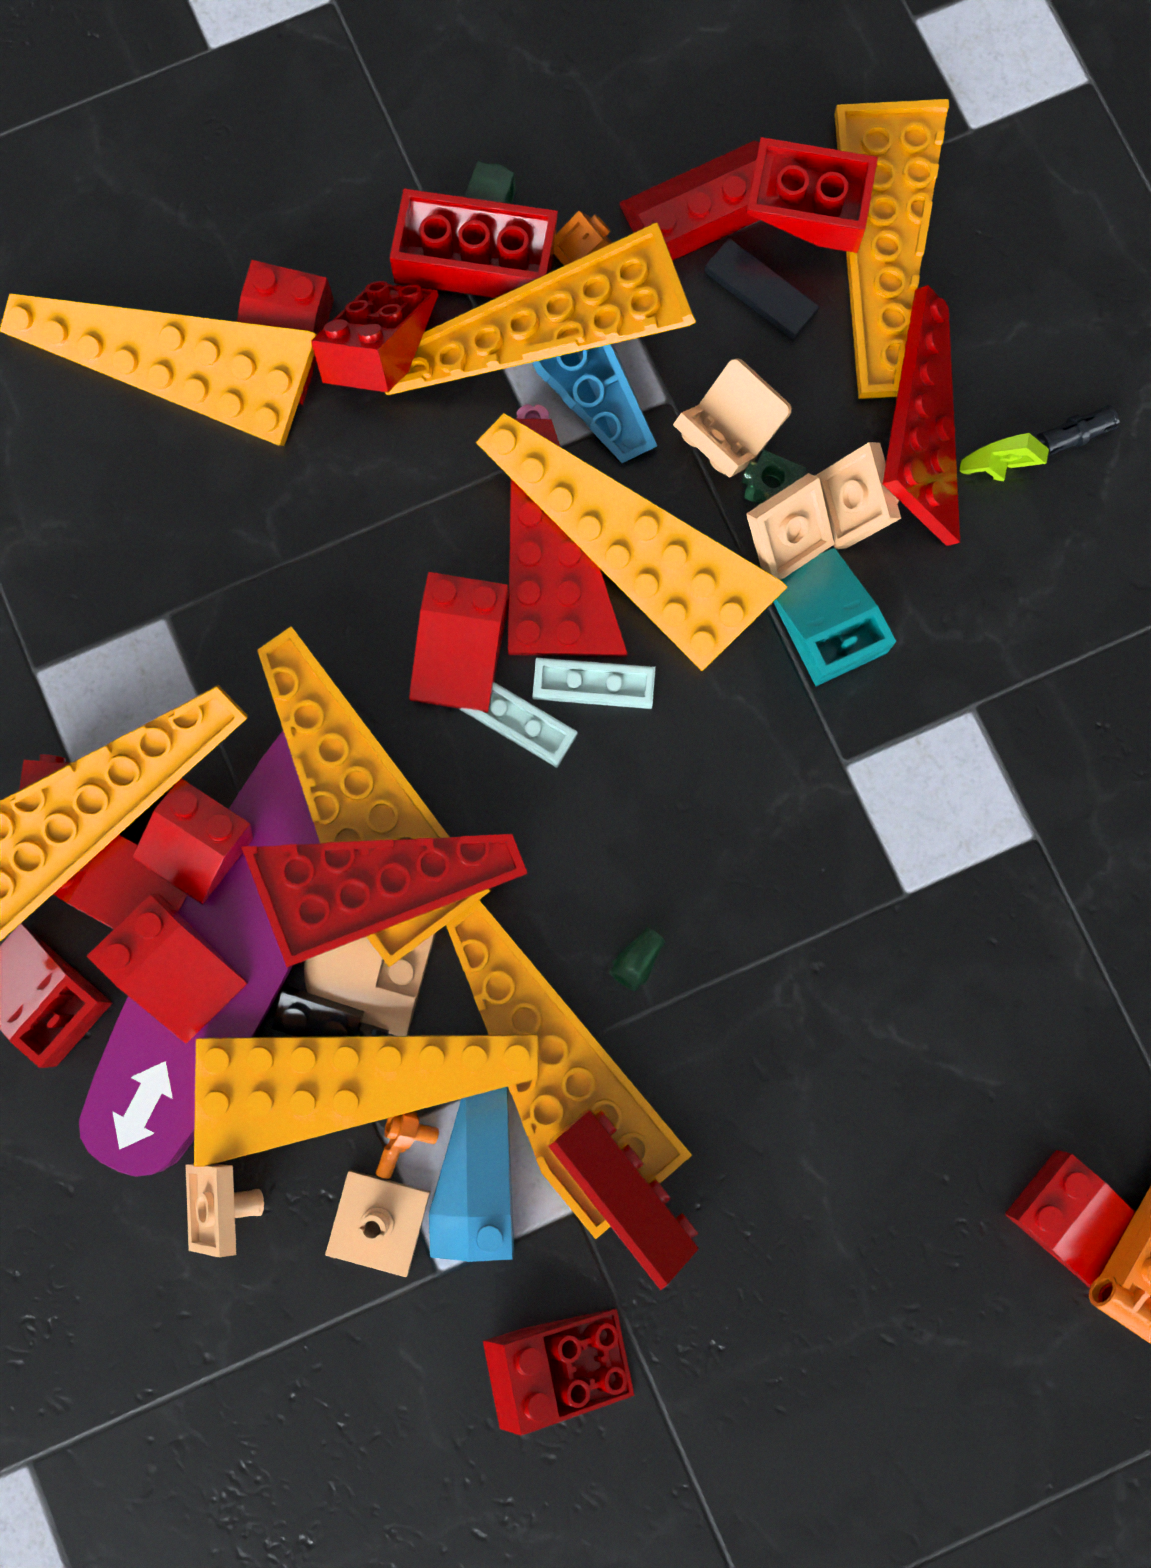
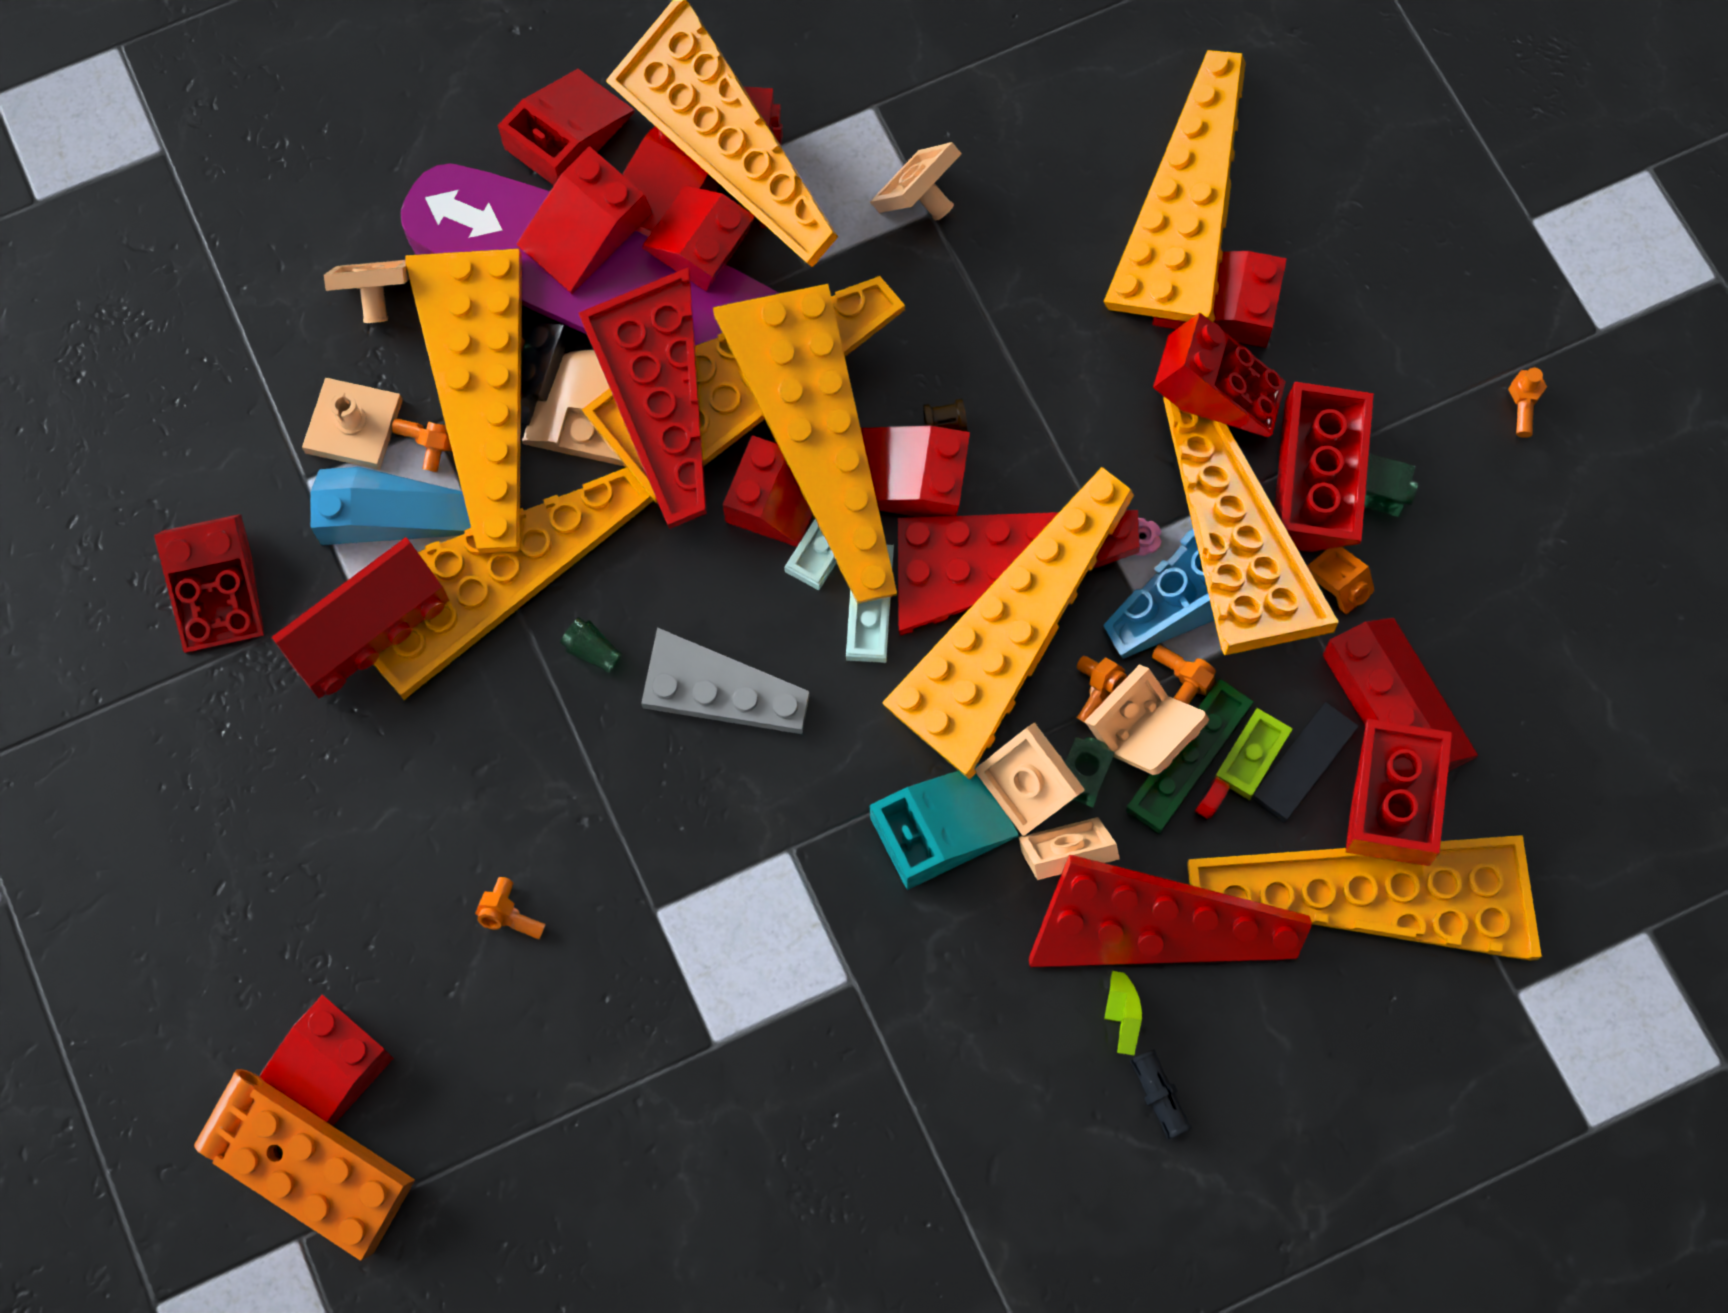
camera: 90 degrees right, 10 degrees down
none -> orange piece [475,877,545,940]
none -> light grey wing [641,627,810,734]
none -> light orange wing [713,284,897,604]
none -> red slope [723,435,813,547]
none -> light nougat tile [870,142,962,221]
none -> dark brown bush [923,398,967,432]
none -> orange piece [1077,656,1127,725]
none -> dark green plate [1126,679,1254,834]
none -> orange piece [1152,644,1216,705]
none -> red tile [1195,776,1230,819]
none -> lime plate [1215,708,1293,800]
none -> orange piece [1508,367,1547,438]

